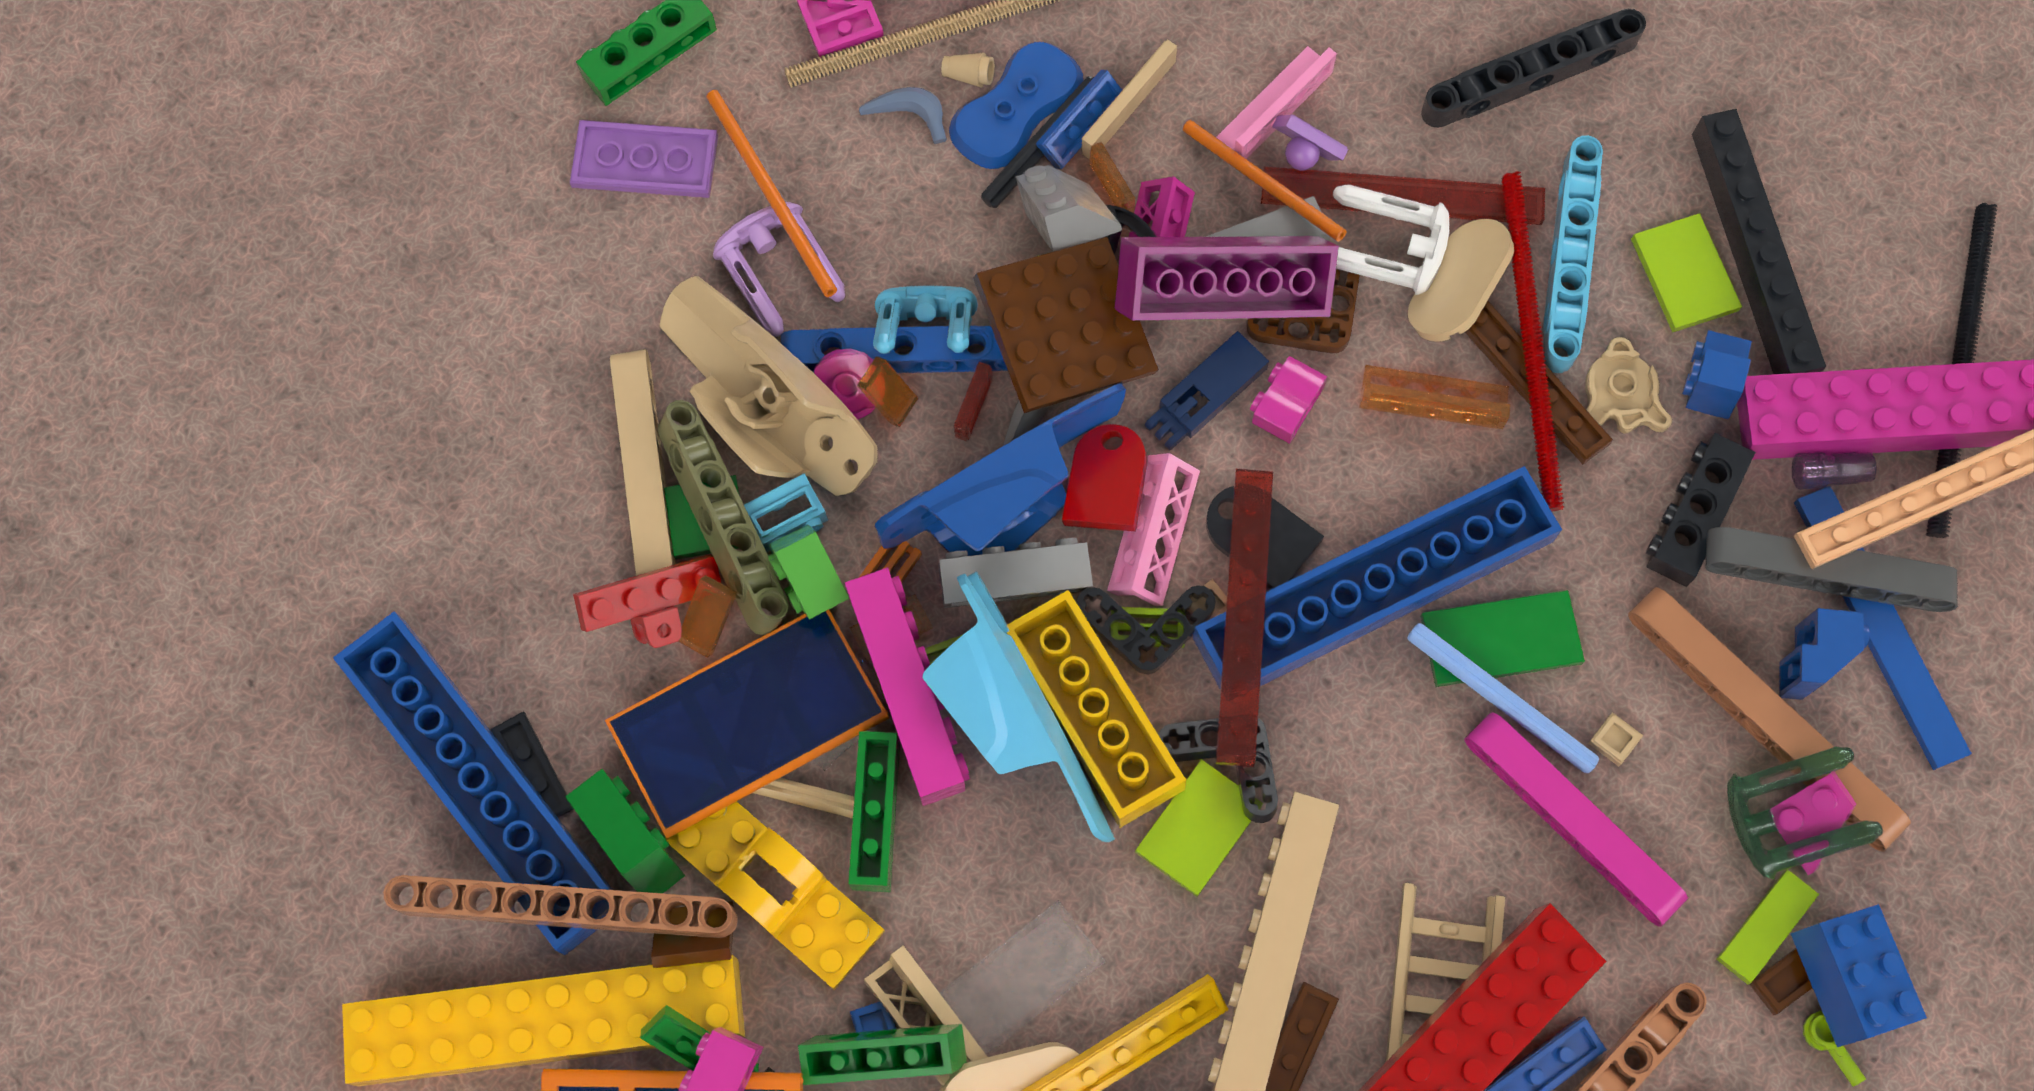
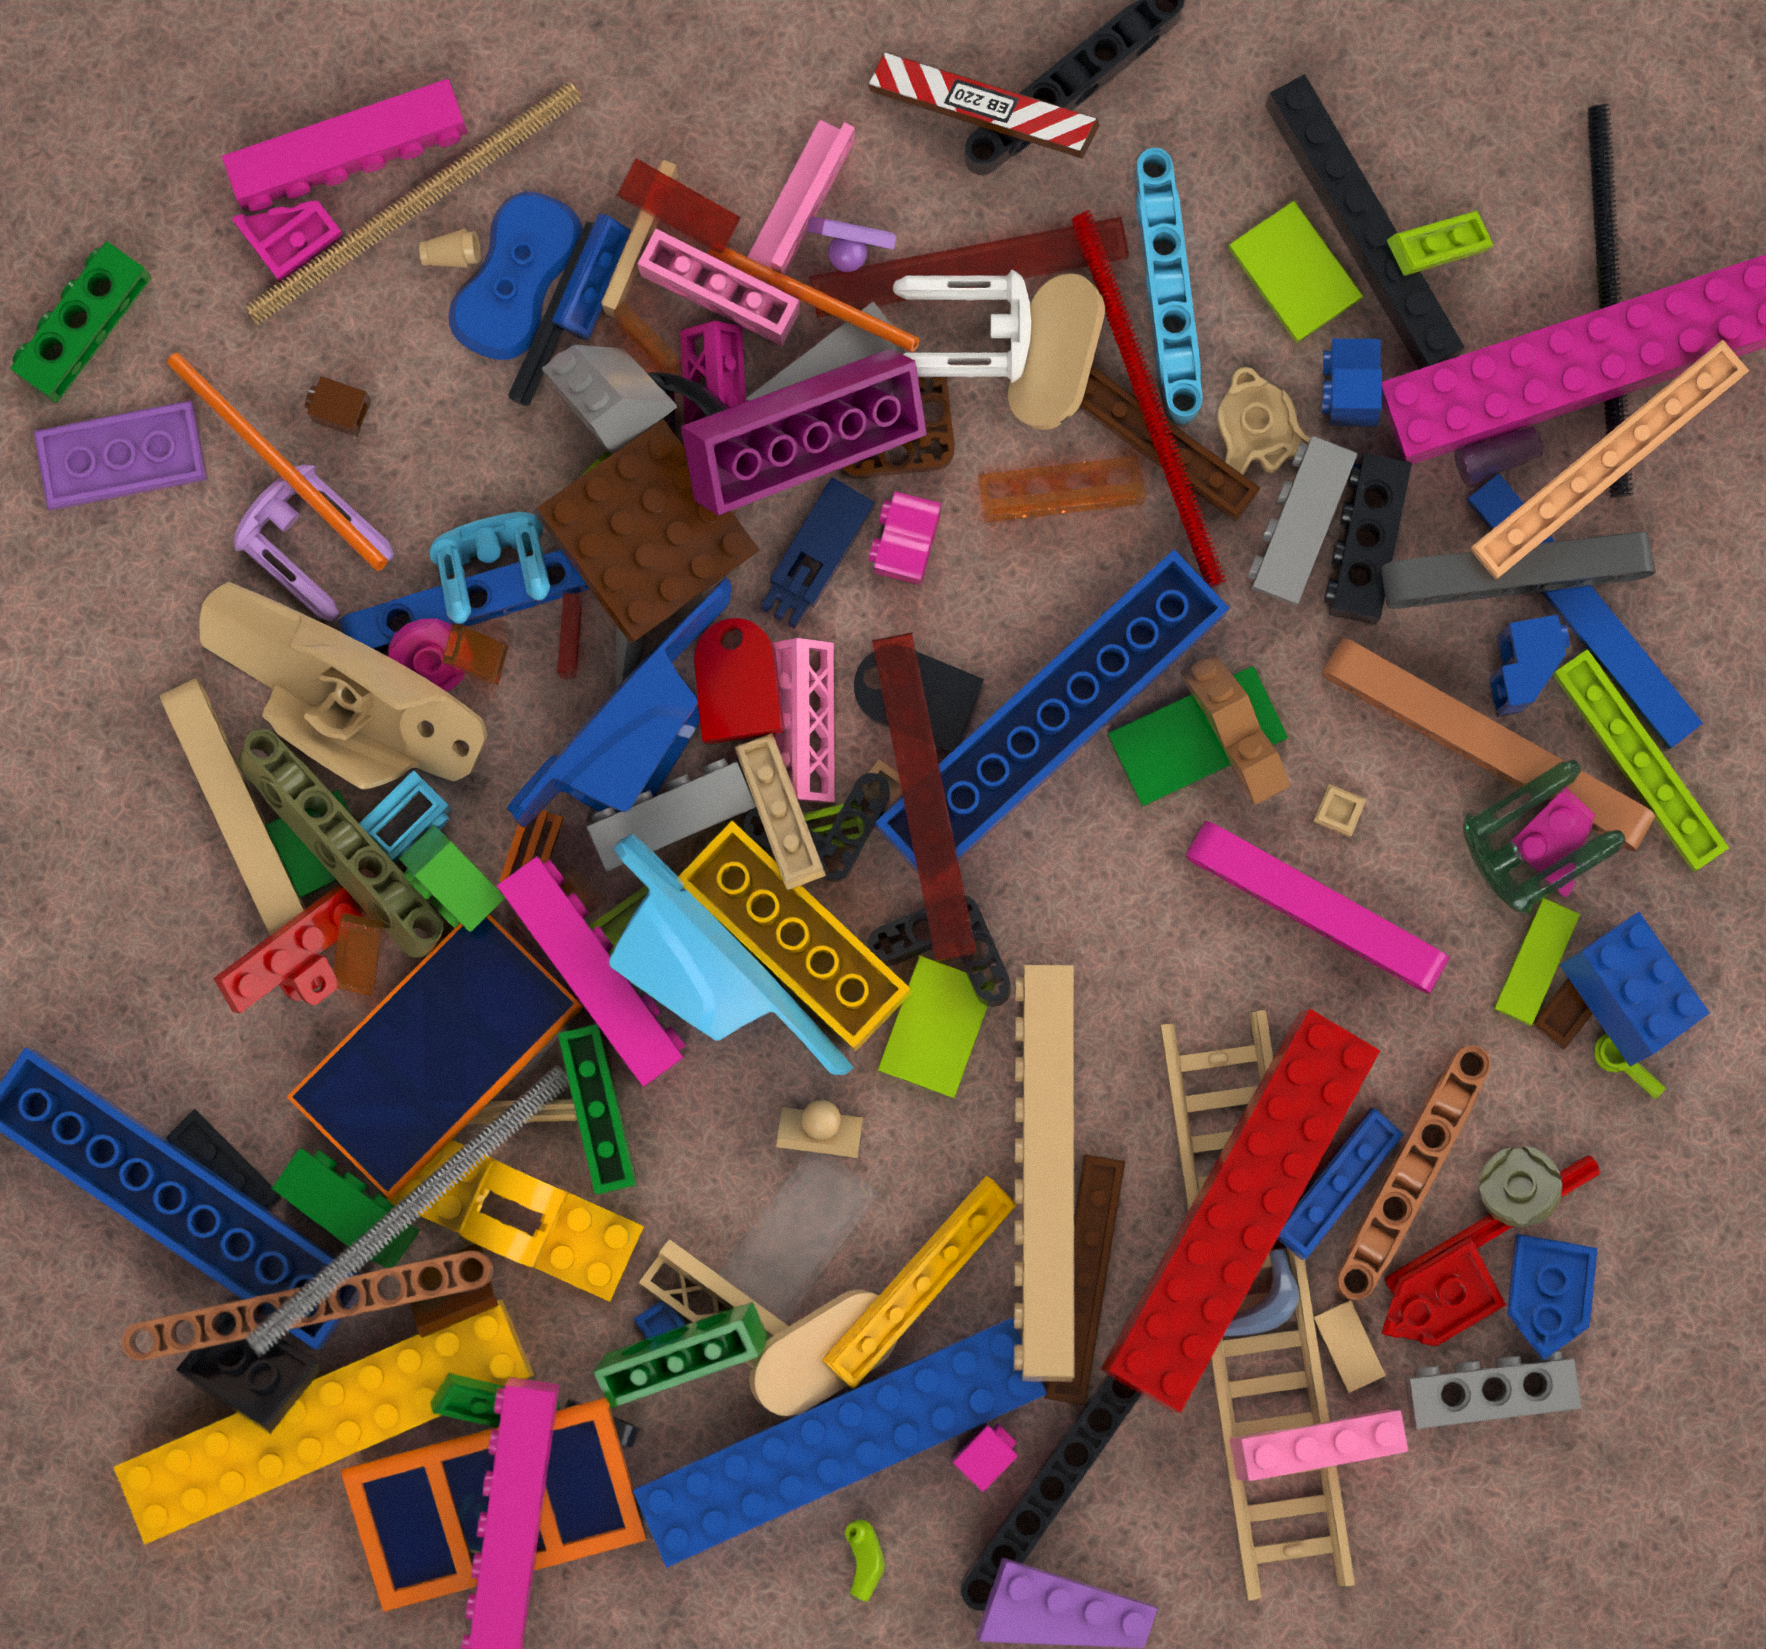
camera: 20 degrees left, 10 degrees up
sand blue piece [859,87,947,144] -> none
light blue axle [1407,623,1599,773] -> none
none -> black tile [176,1311,322,1434]
none -> light grey axle [245,1065,569,1356]
none -> reddish brown brick [305,376,371,437]
none -> clear red tile [616,158,741,254]
none -> bright pink brick [637,229,800,346]
none -> tan tile [735,733,826,890]
none -> tan tile [776,1099,863,1158]
none -> tile [868,52,1100,159]
none -> medium nougat arch [1180,653,1291,805]
none -> light grey brick [1247,436,1358,607]
none -> lime tile [1387,211,1494,276]
none -> lime plate [1552,649,1729,872]

